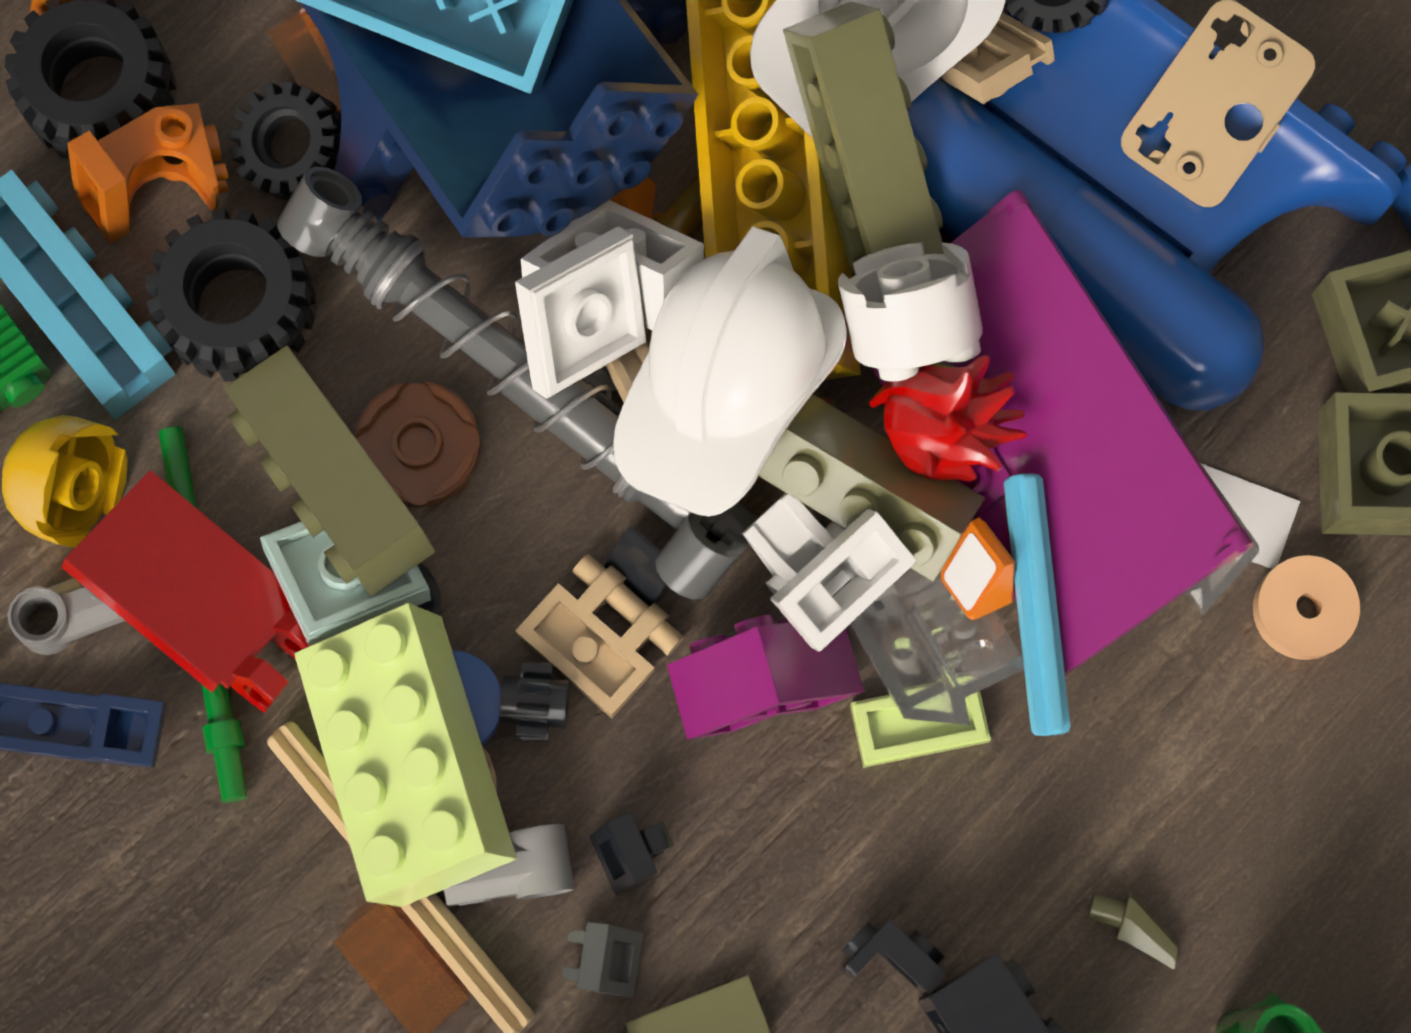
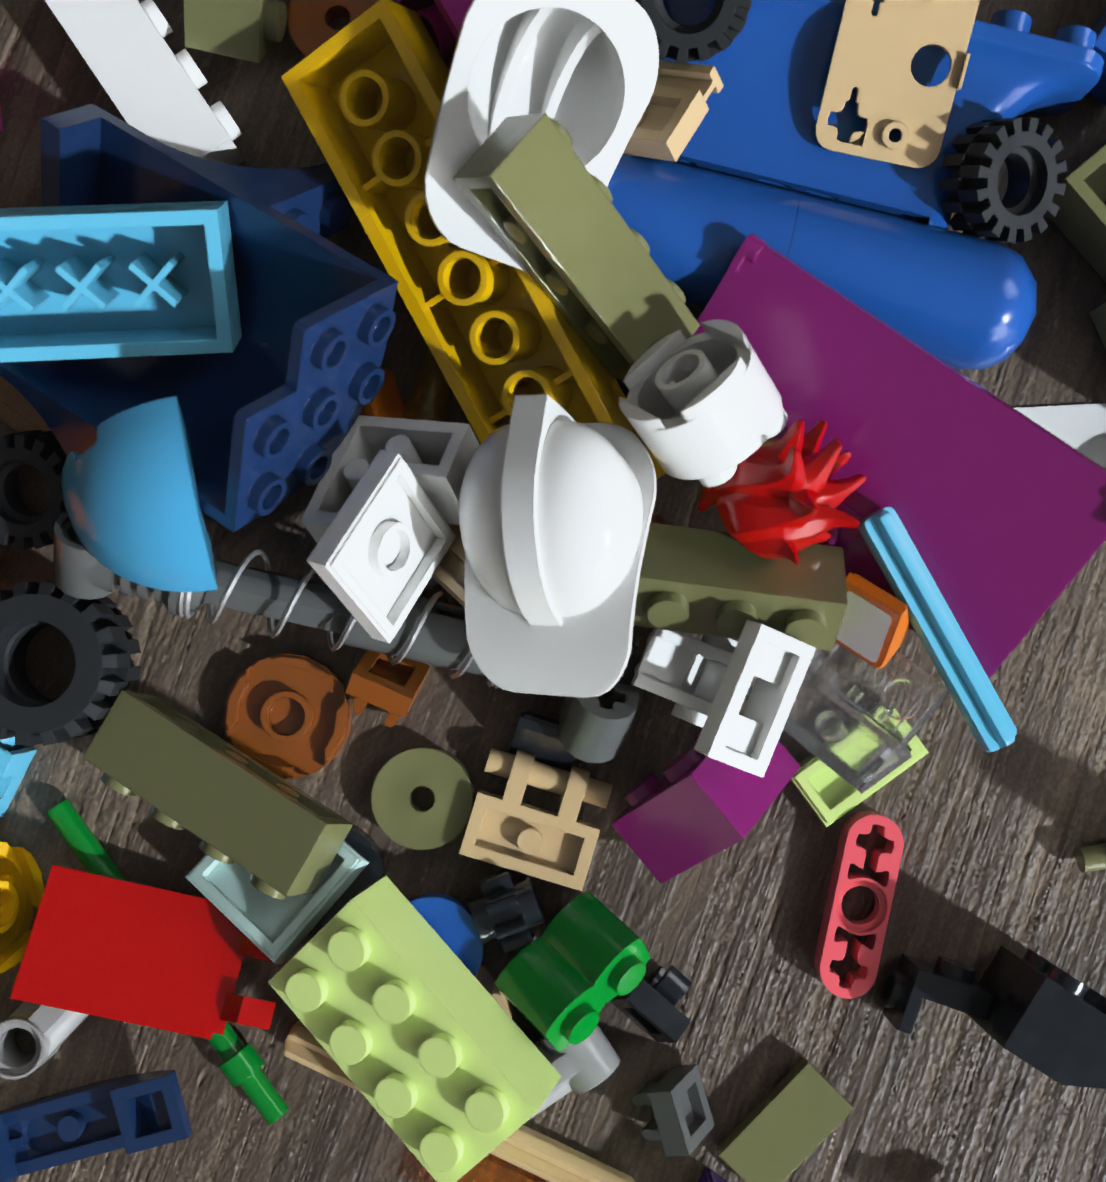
camera: 25 degrees left, 10 degrees up
none -> dark azure brick [61,396,218,592]
none -> dark orange tile [345,650,430,728]
none -> olive piece [371,746,474,850]
none -> green brick [495,890,651,1052]
none -> coral beam [814,811,904,999]
none -> black tyre [939,117,1067,243]

